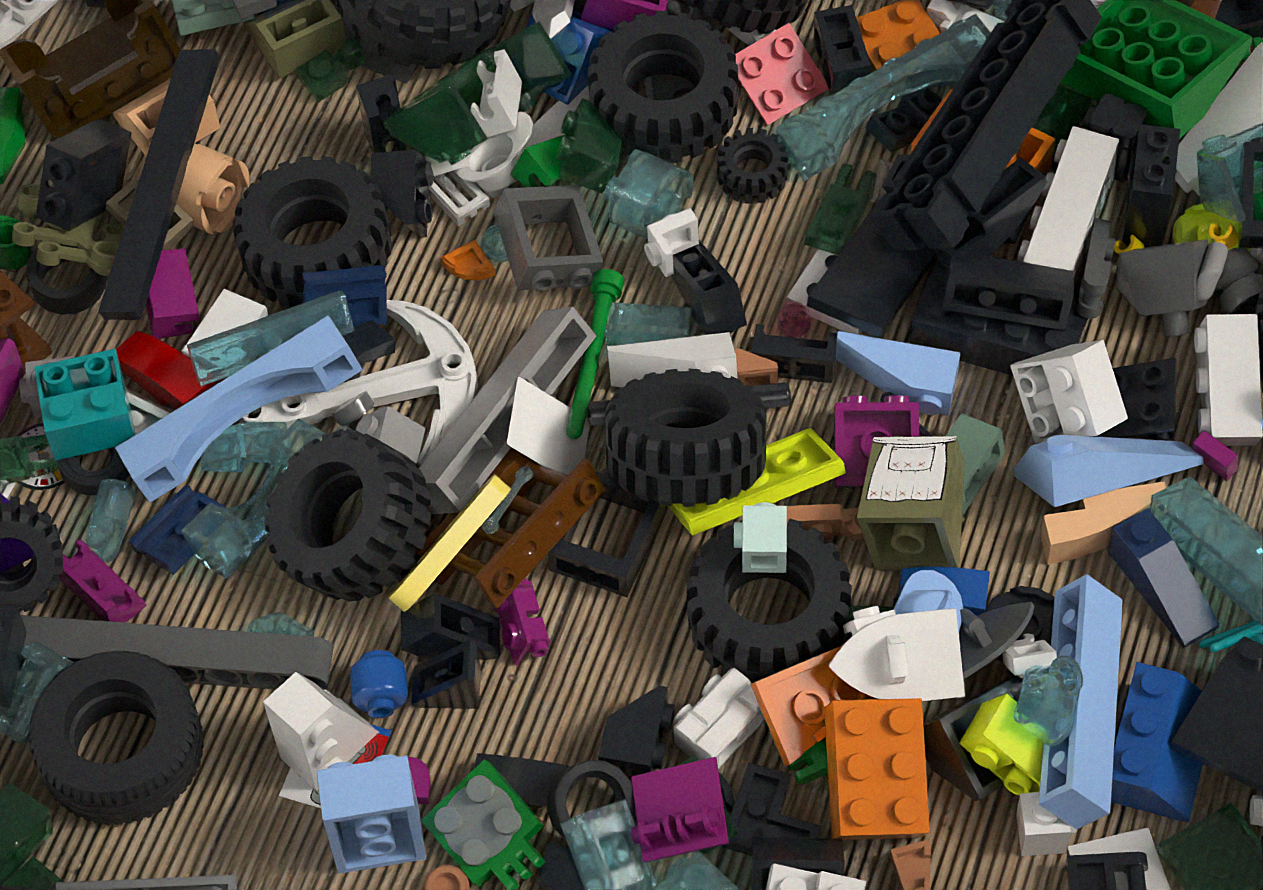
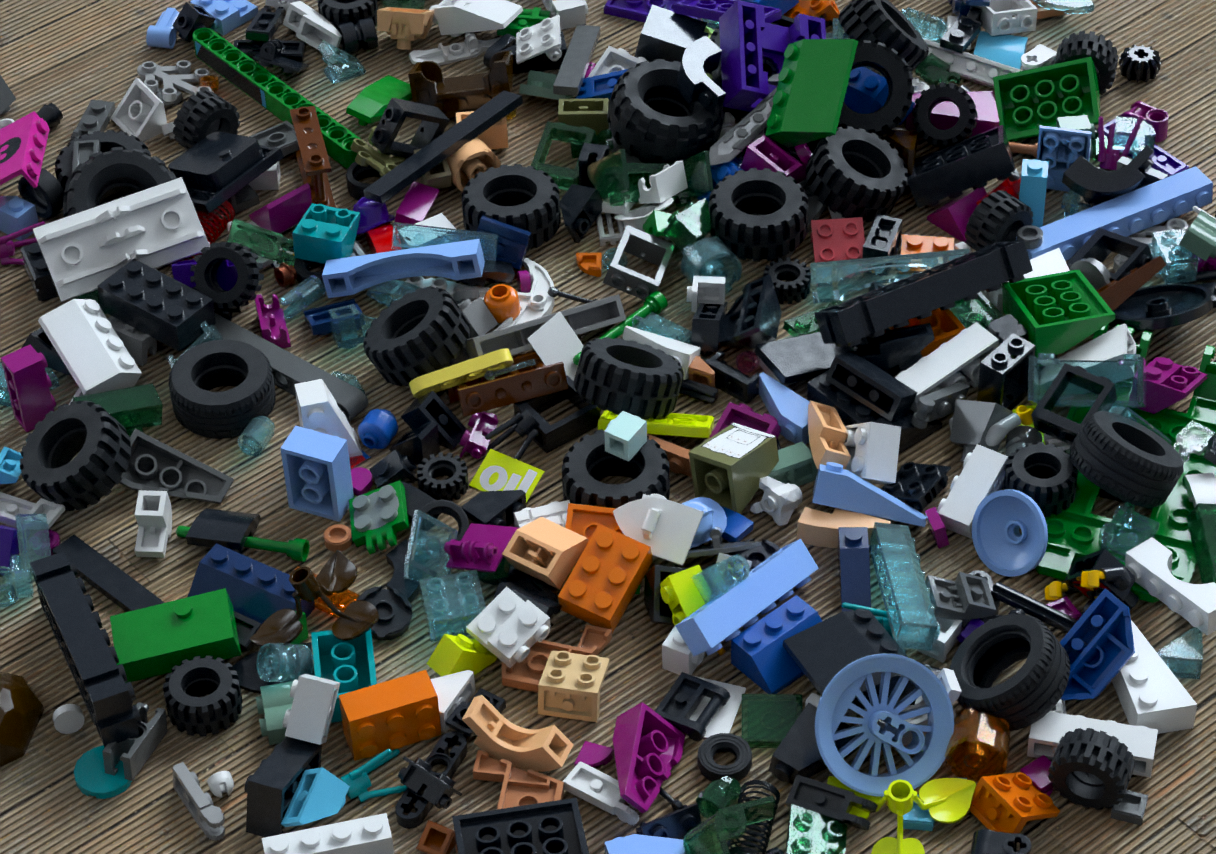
camera: 30 degrees right, 15 degrees down
none -> clear light blue brick [237,416,275,456]
none -> copper plate [274,262,297,287]
none -> dark purple piece [353,197,395,235]
none -> black bracket [369,450,418,488]
none -> black tyre [417,452,469,501]
none -> sticker [469,449,545,503]
none -> orange head [484,284,521,324]
none -> black plant [485,409,540,461]
none -> light nougat slope [502,517,589,590]
none -> magenta tile [517,270,531,293]
none -> clear green window [531,121,598,190]
none -> black hinge [547,287,598,304]
none -> black wedge [719,274,782,349]
none -> white rock [750,476,802,526]
none -> light nougat slope [808,400,851,469]

